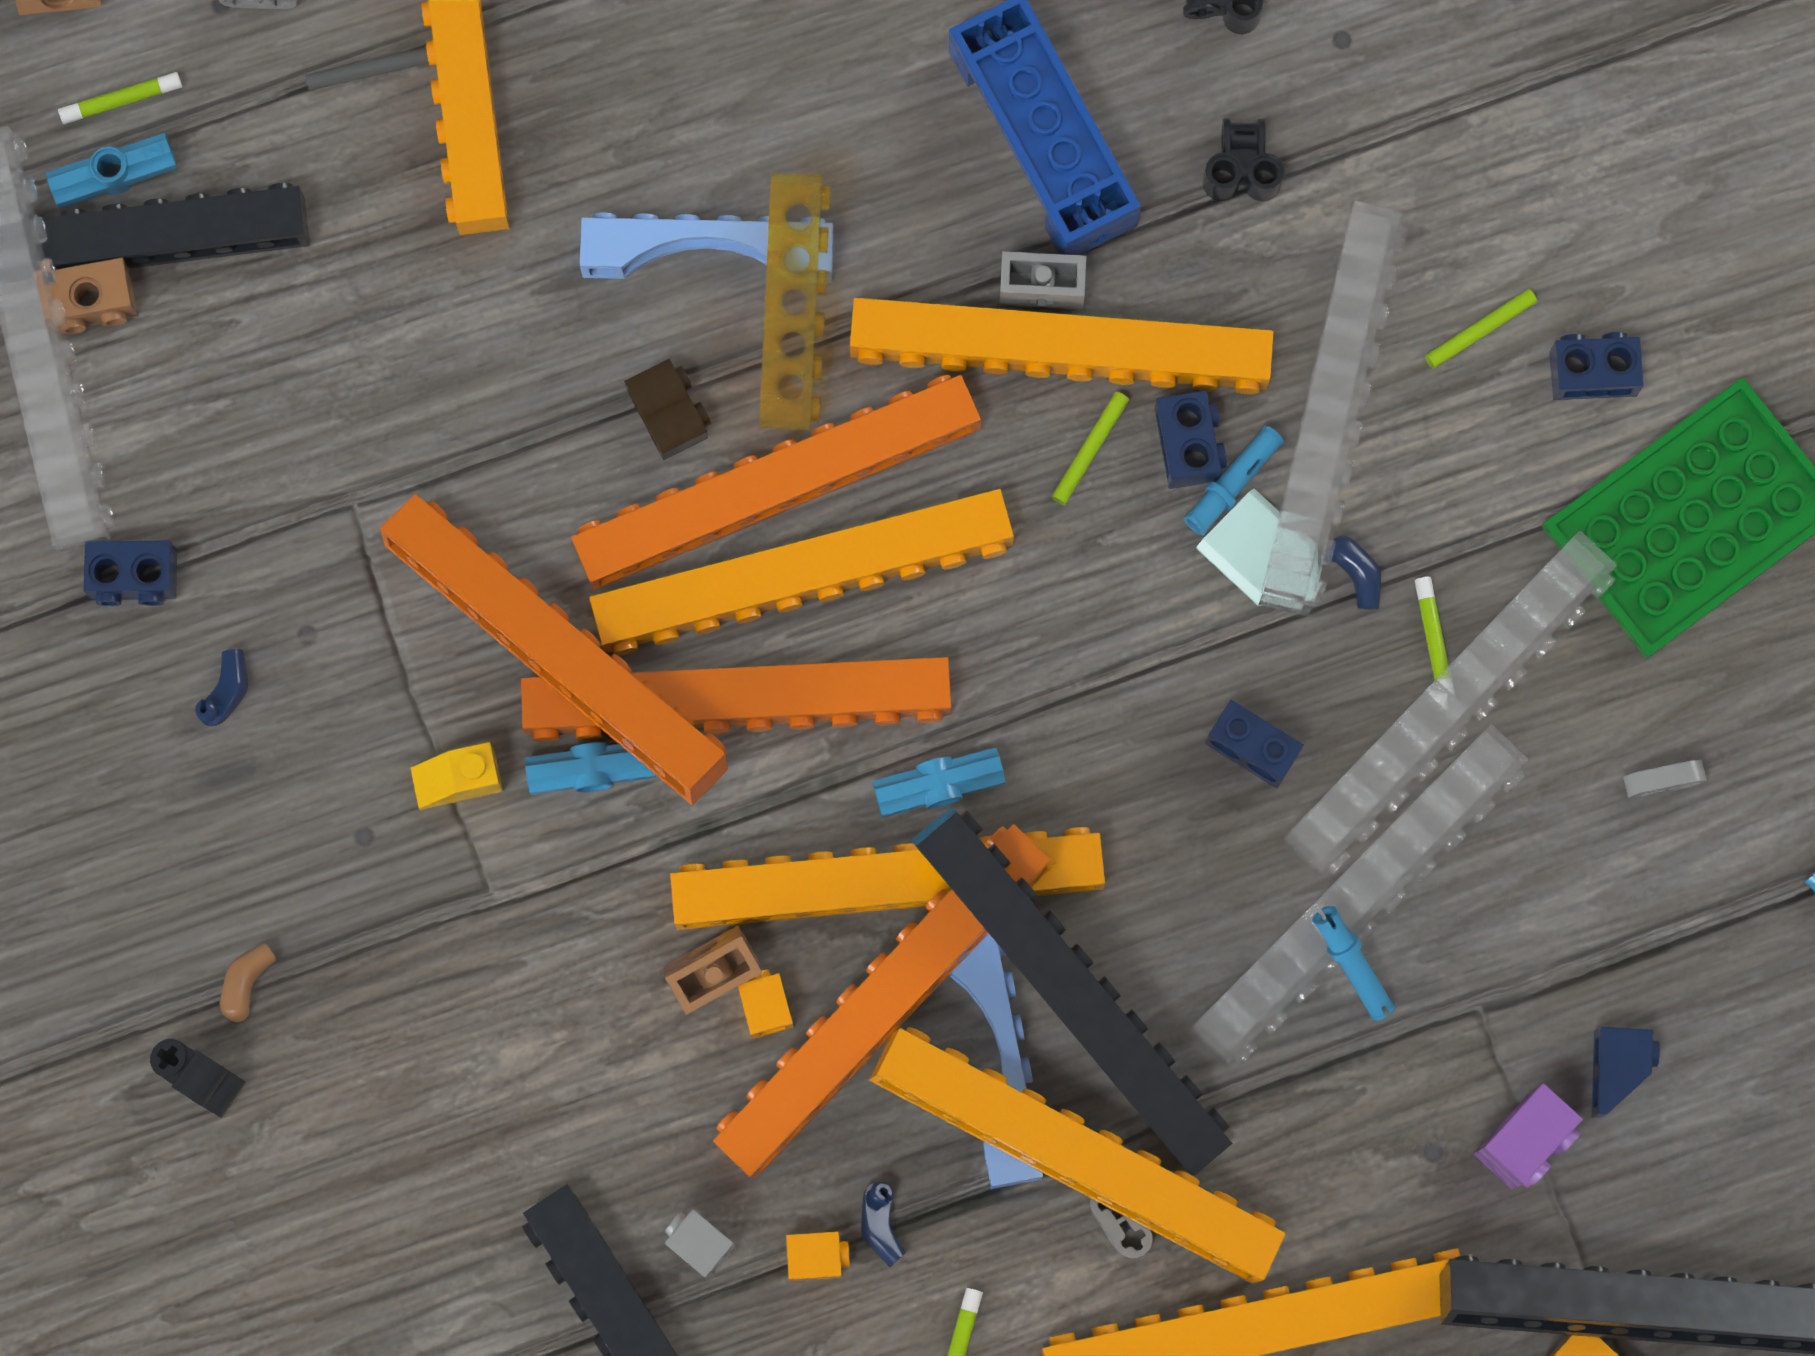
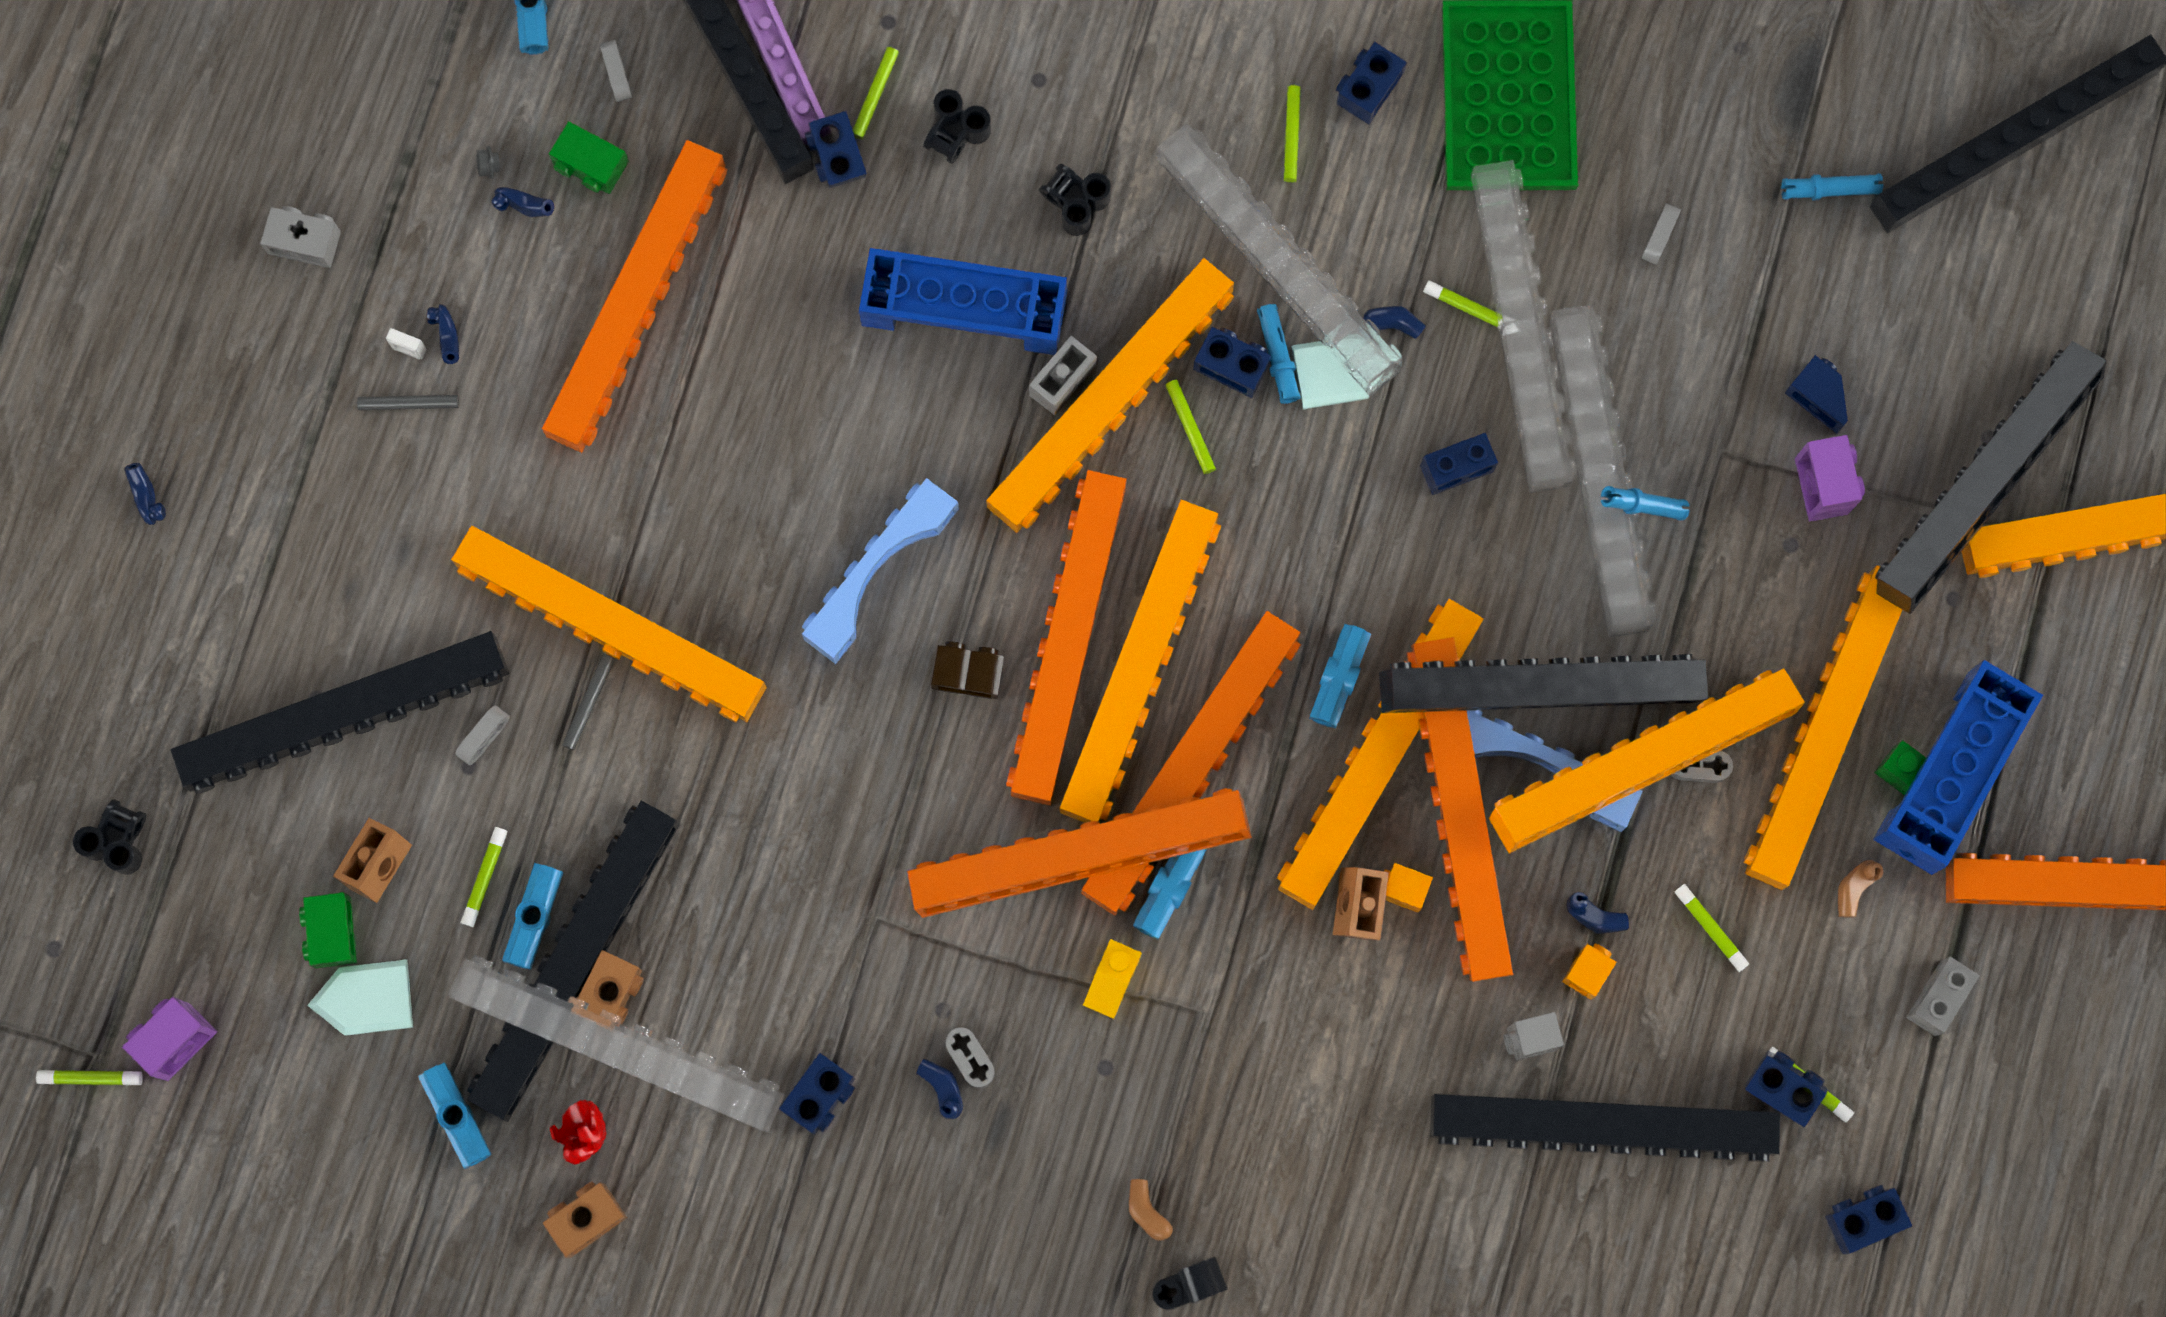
camera: 55 degrees left, 0 degrees up
clear yellow brick [759,173,831,430] -> none
none -> light grey beam [946,1027,995,1088]

